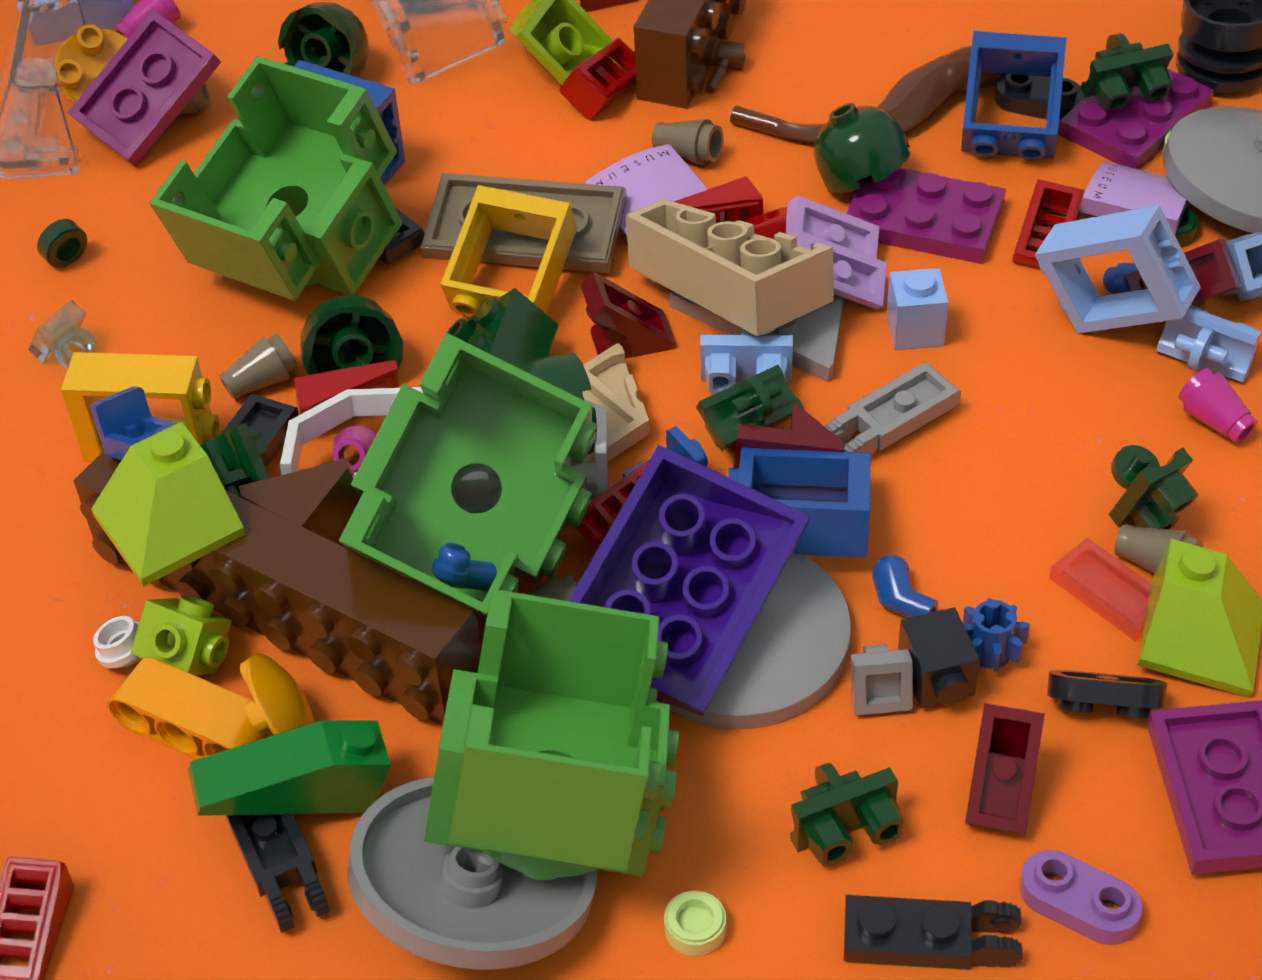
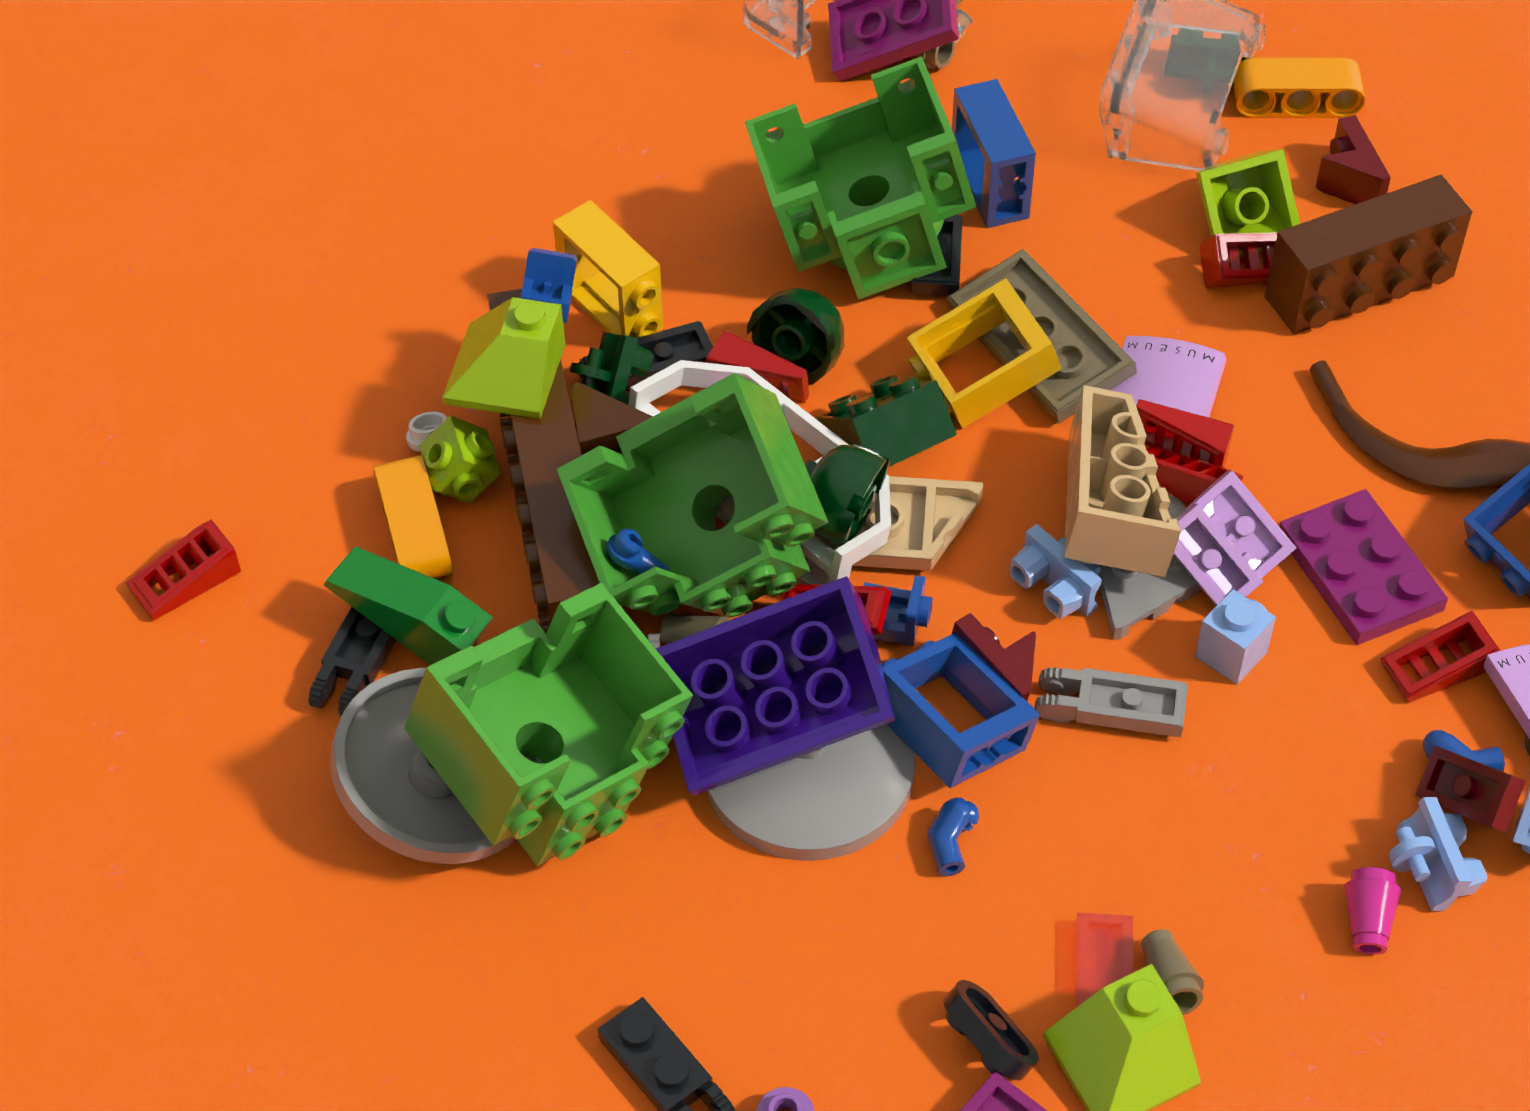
camera: 45 degrees right, 5 degrees up
clear light blue tile [29,300,95,368] -> none
tile [37,219,87,268] -> none
dark tan cone [219,334,298,401] -> none
light orange dish [240,653,316,735] -> none
dark green cylinder [278,2,369,77] -> none
dark red slope [580,271,676,359] -> none
dark tan cone [652,119,724,166] -> none
yellowish green tile [664,891,726,956] -> none
dark green hips [696,365,804,451] -> none
reddish brown hand [705,41,745,93] -> none
dark green hips [790,762,903,867] -> none
dark green cylinder [814,103,910,193] -> none
light grey tile [851,644,913,716] -> none
black brick [898,607,980,708] -> none
blue gear [963,598,1030,671] -> none
dark red slope [965,703,1045,834] -> none
light blue window [1035,205,1201,334] -> none
dark green hips [1109,445,1199,529] -> none

